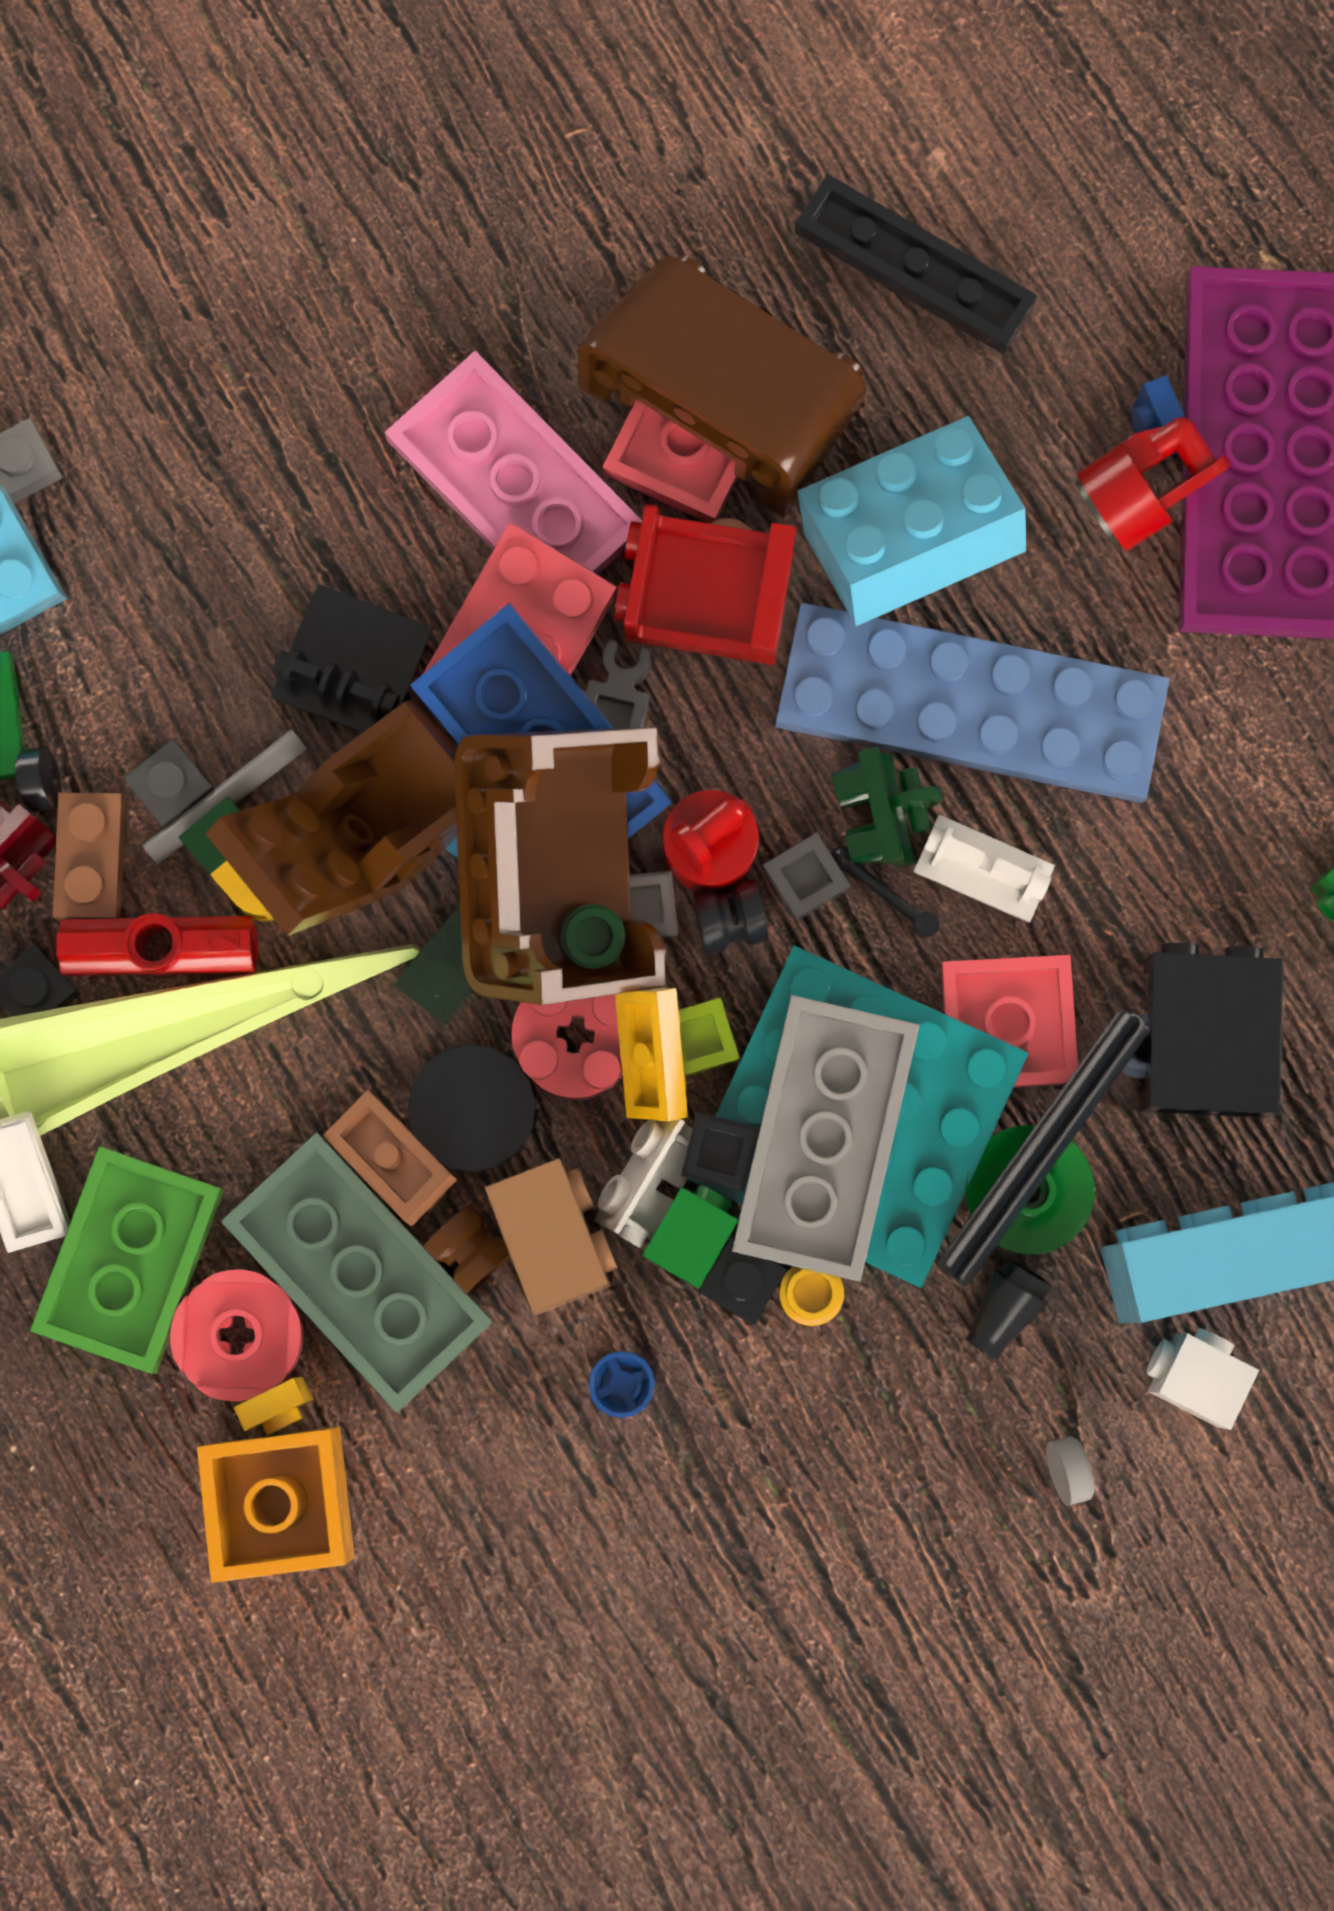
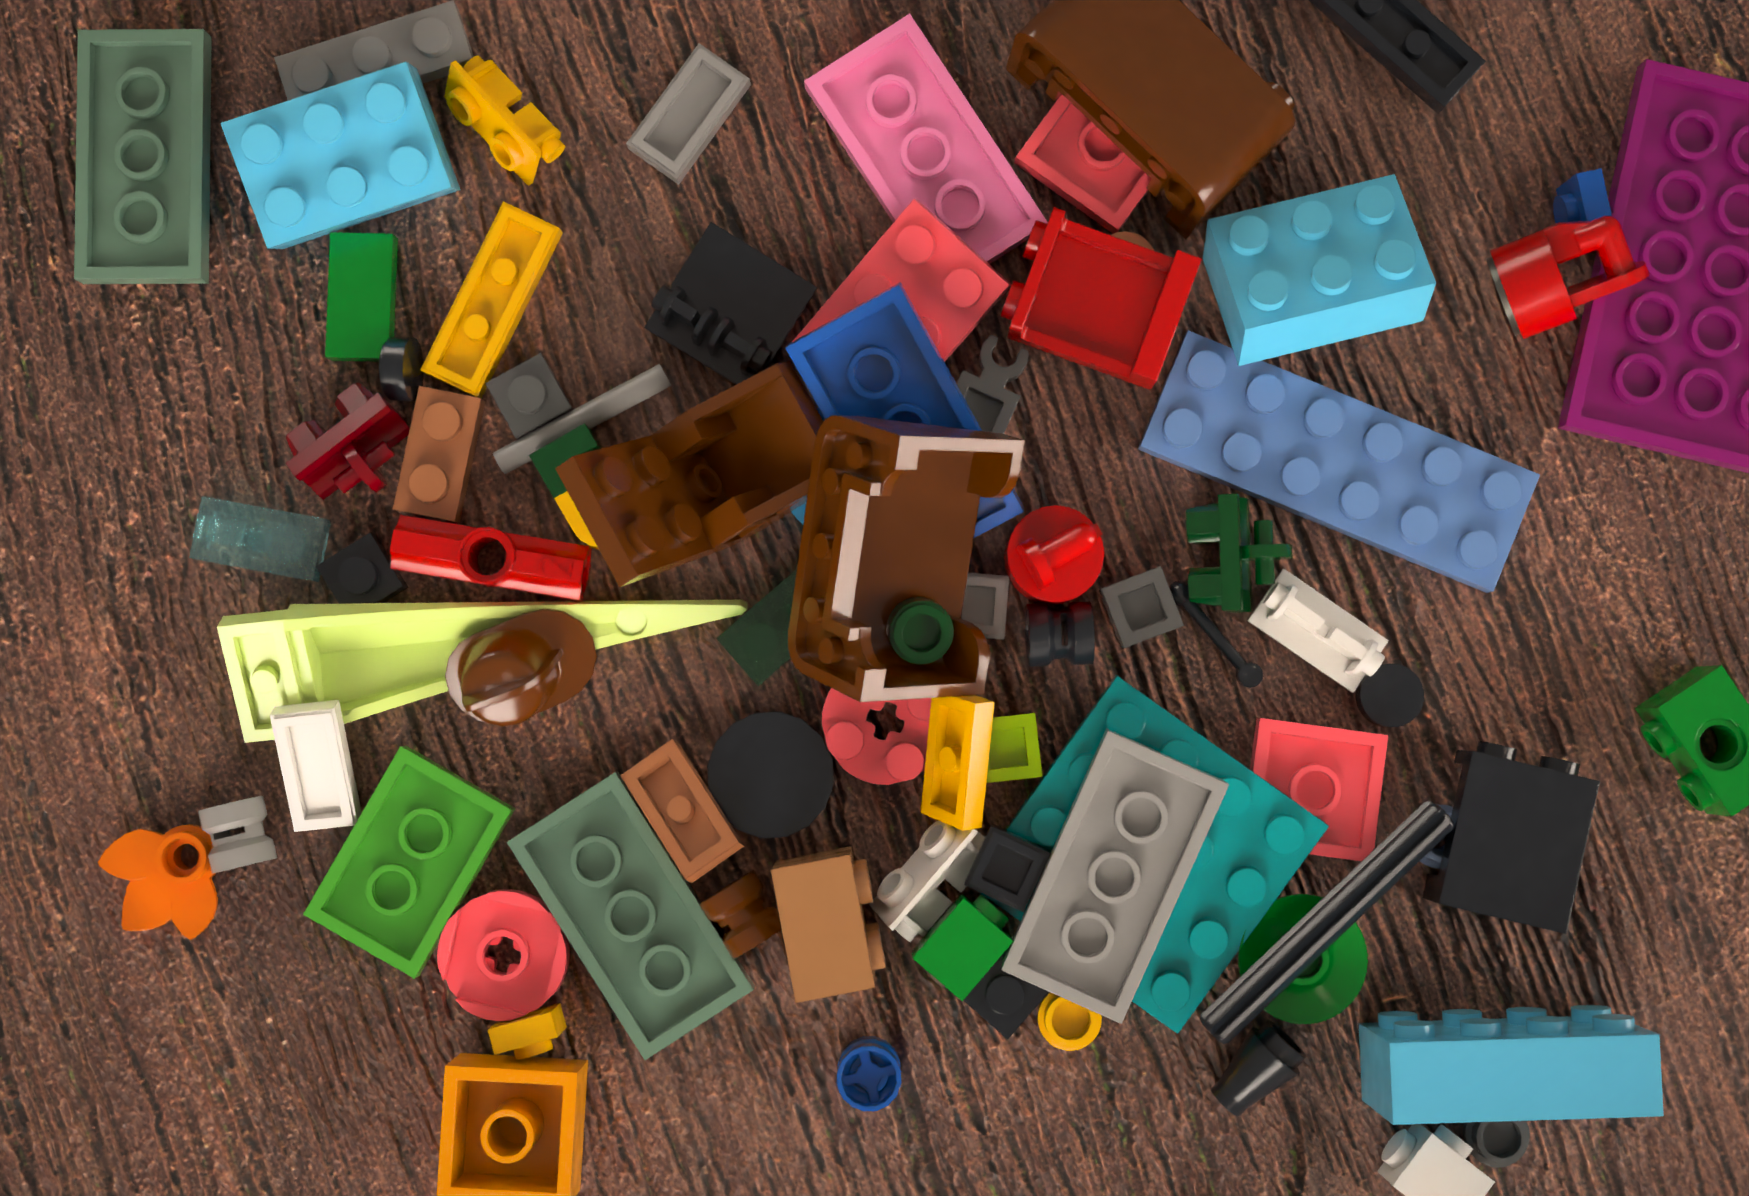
camera: 10 degrees right, 5 degrees up
none -> yellow tile [420,201,563,399]
none -> yellow hinge [444,55,565,186]
none -> reddish brown piece [445,609,597,726]
none -> light grey tile [626,43,751,185]
none -> black tile [1355,663,1424,727]
none -> dark grey plate [1463,1121,1530,1168]

